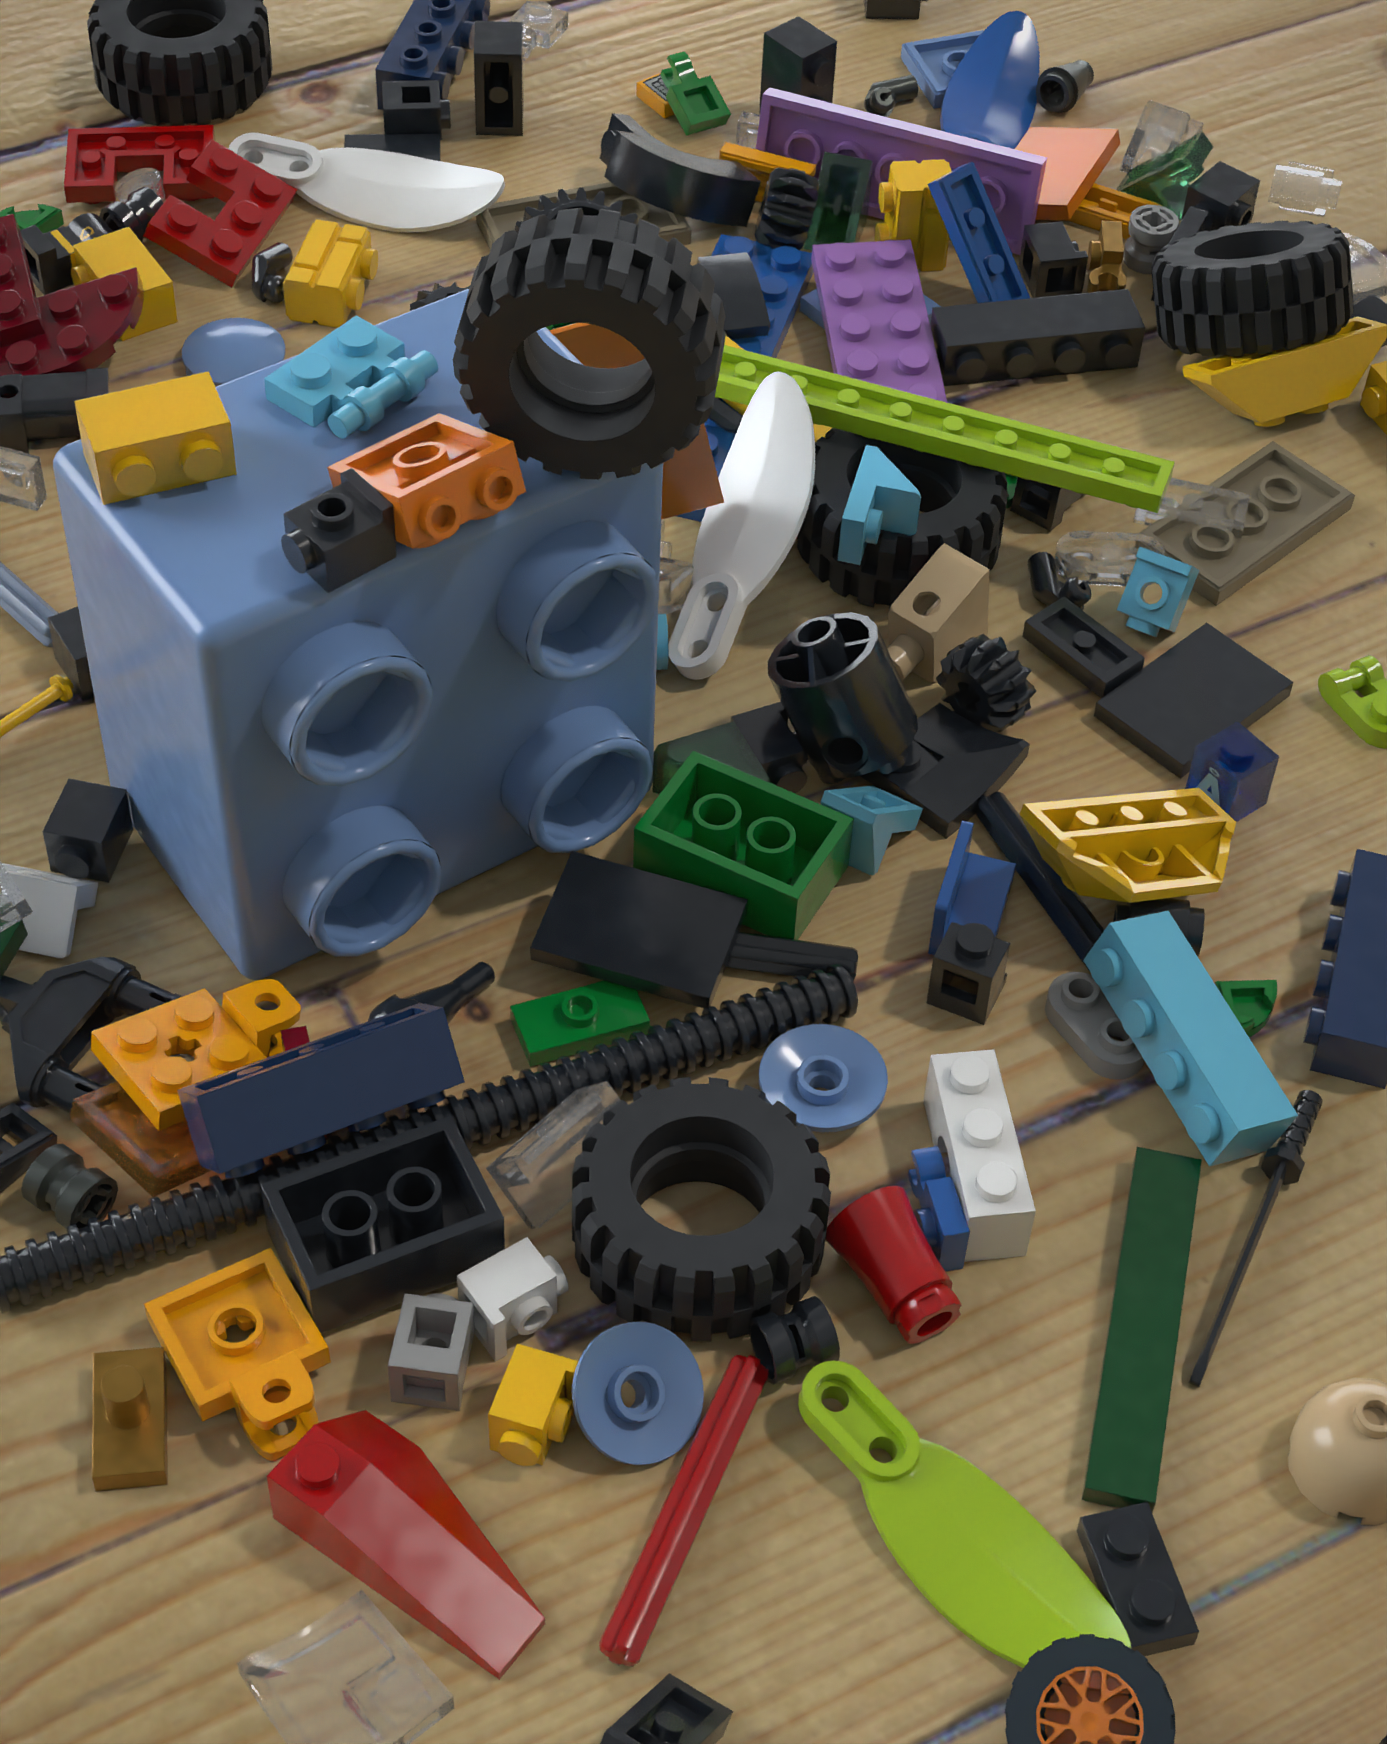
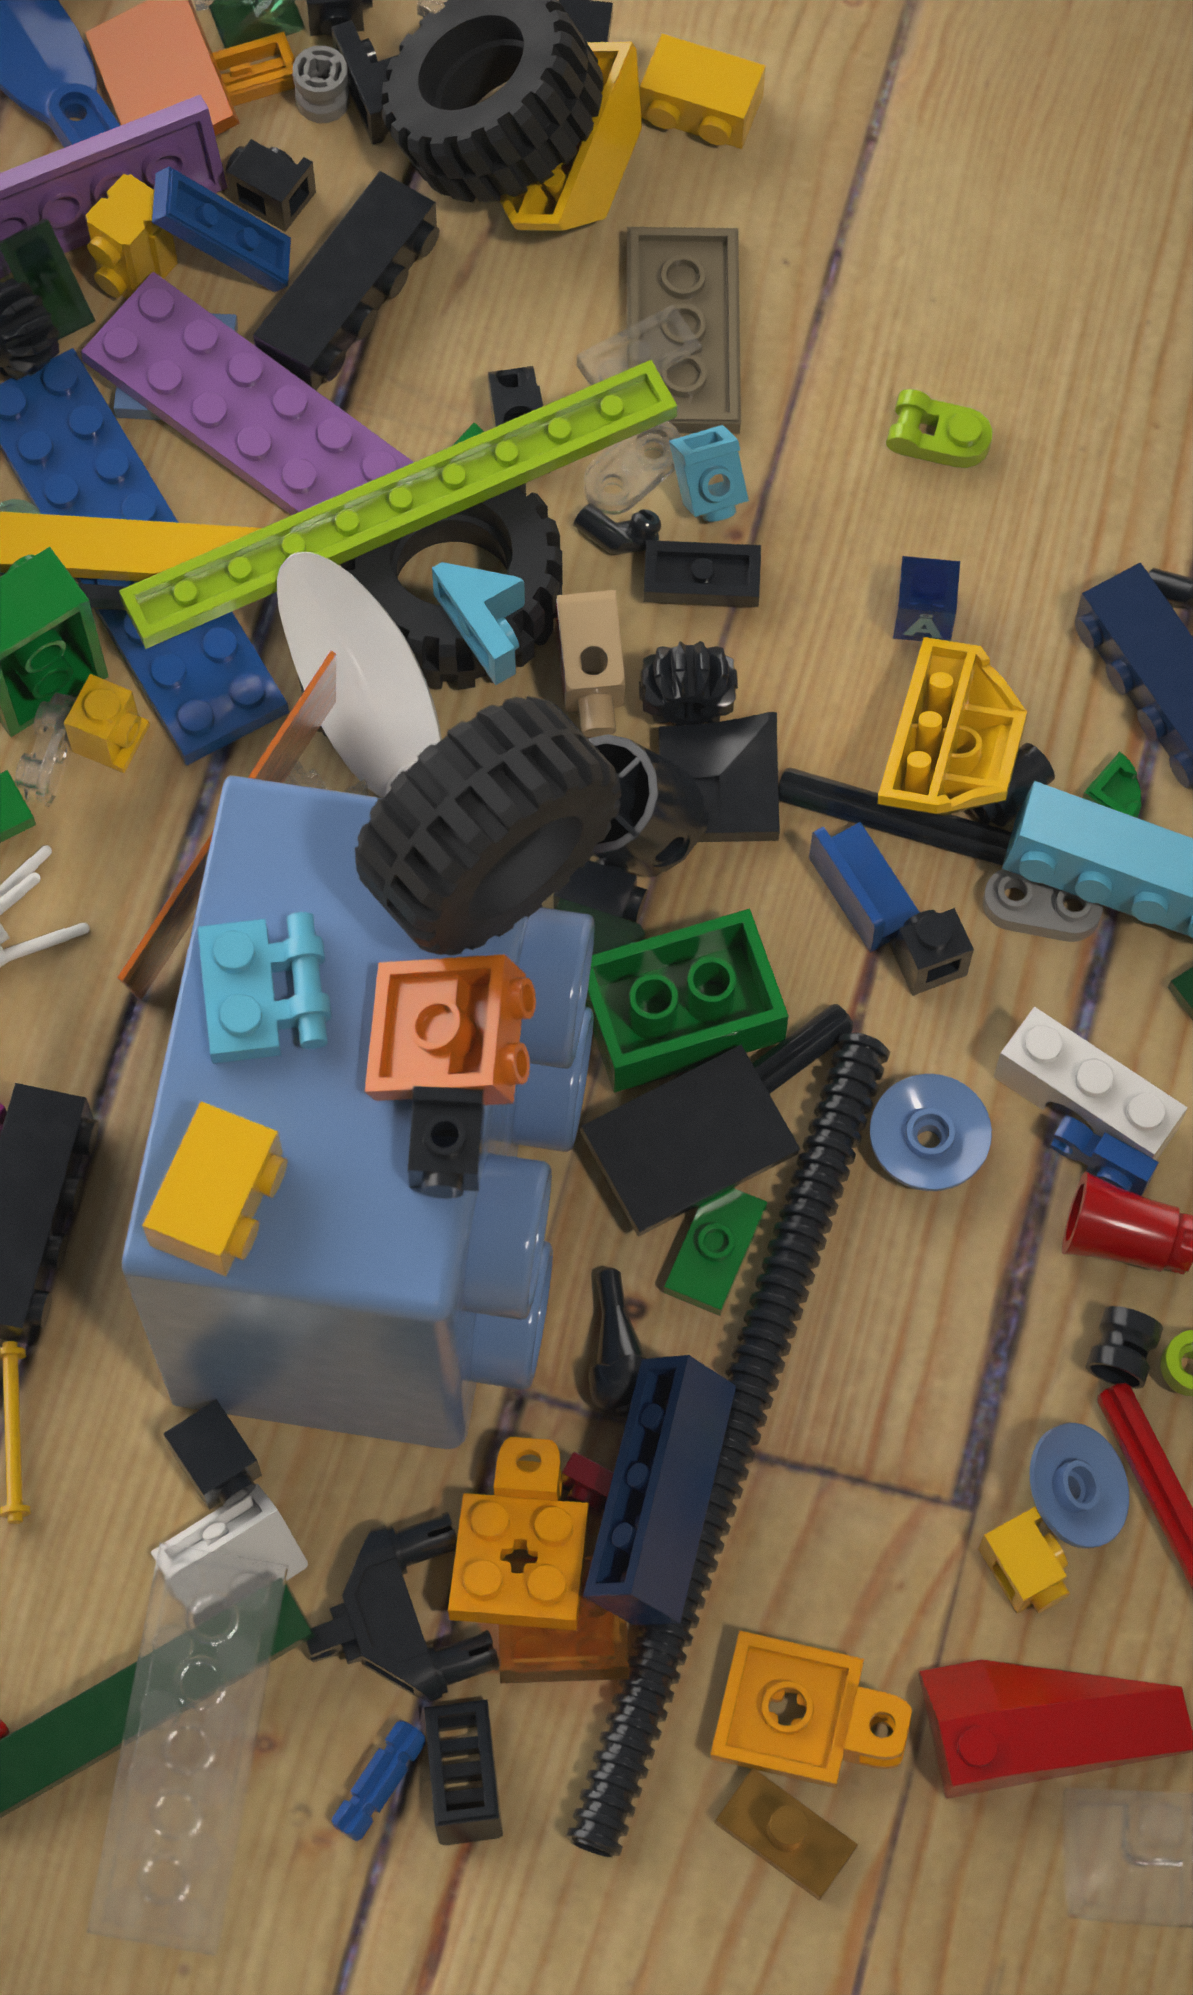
camera: 45 degrees left, 20 degrees up
pearl dark grey wheel [21,1144,118,1229] -> none
black brick [261,1116,505,1333] -> none
light grey brick [388,1293,475,1411] -> none
white brick [457,1237,569,1362] -> none
clear panel [486,1081,621,1229] -> none
black tyre [572,1077,831,1342] -> none
black slope [697,252,770,340] -> none
medium azure slope [821,786,923,875] -> none
pearl gold plate [1086,221,1127,293] -> none
black tile [1094,622,1293,779] -> none

